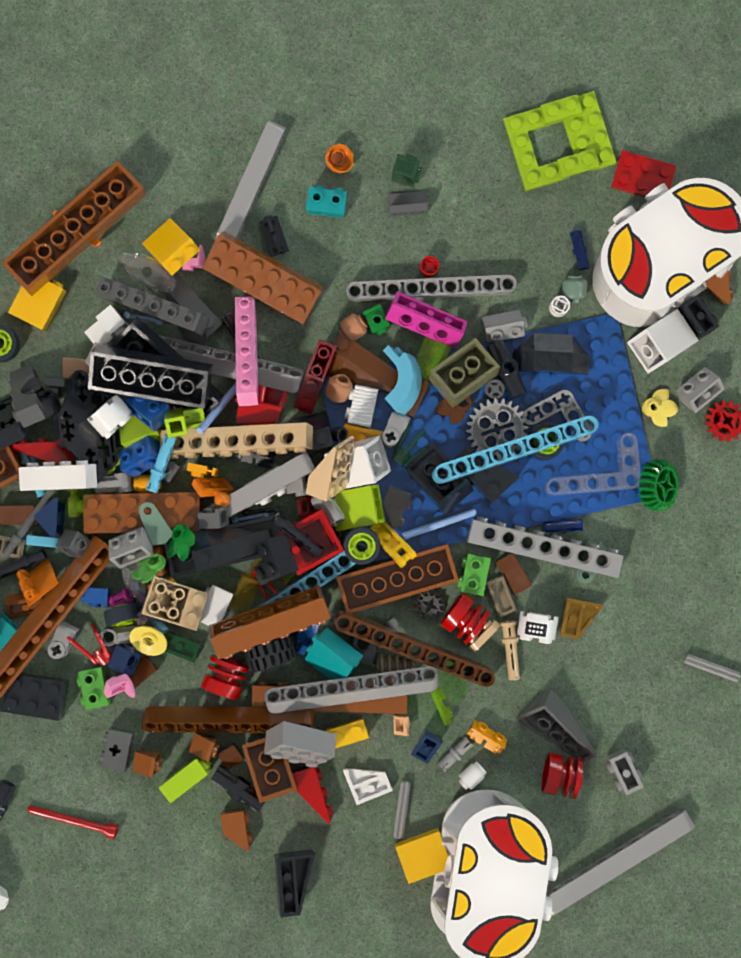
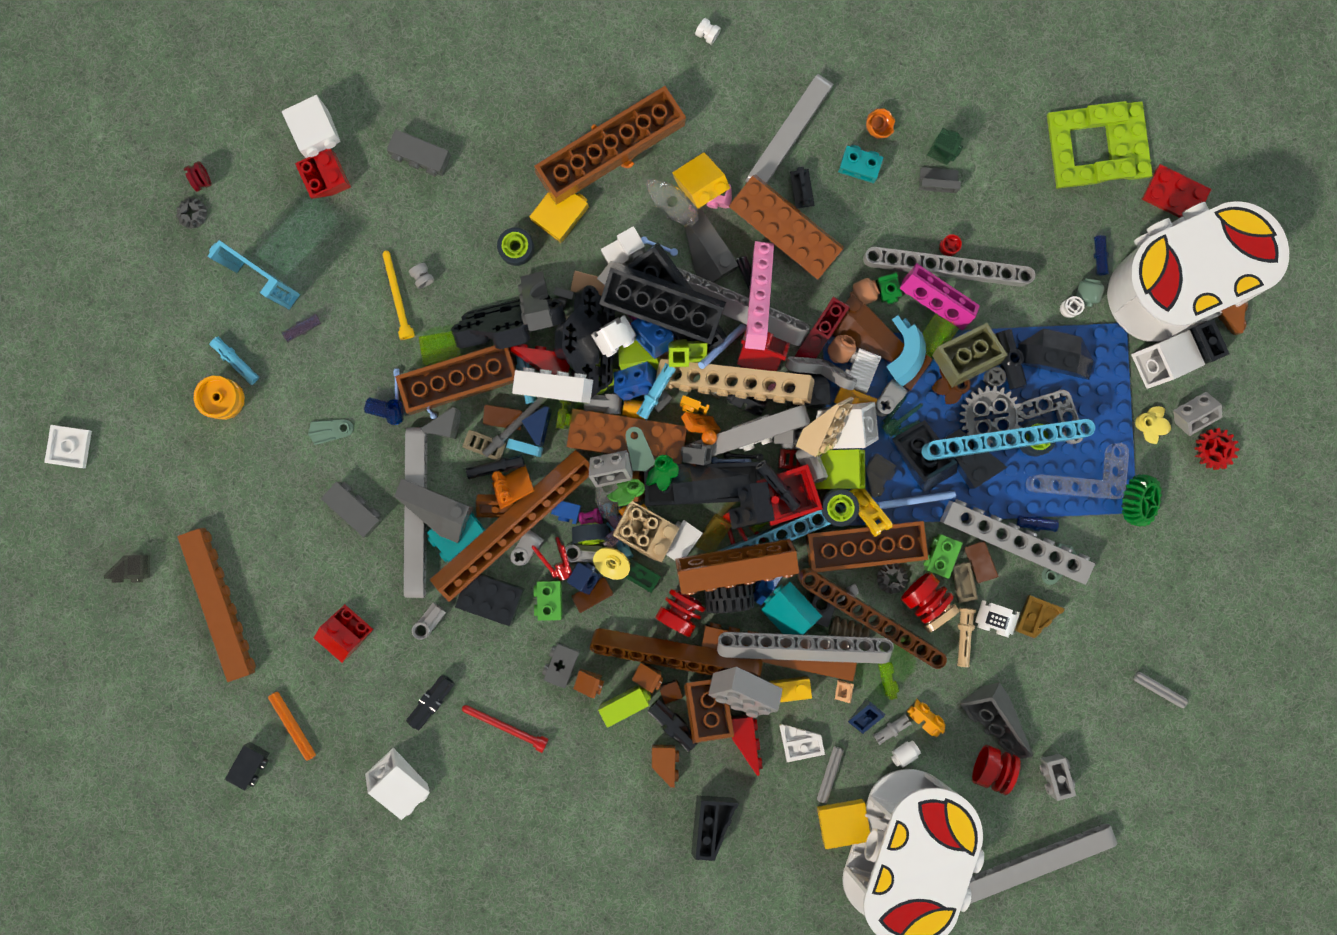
camera: 15 degrees right, 0 degrees up
dark grey brick [56,530,91,558] -> none
dark grey brick [94,276,209,336] -> none
bright pink plate [103,674,135,698] -> none
black hinge [331,426,348,442] -> none
light grey brick [482,310,527,343] -> none
none -> white wheel [695,18,721,45]
none -> light grey beam [785,357,857,390]

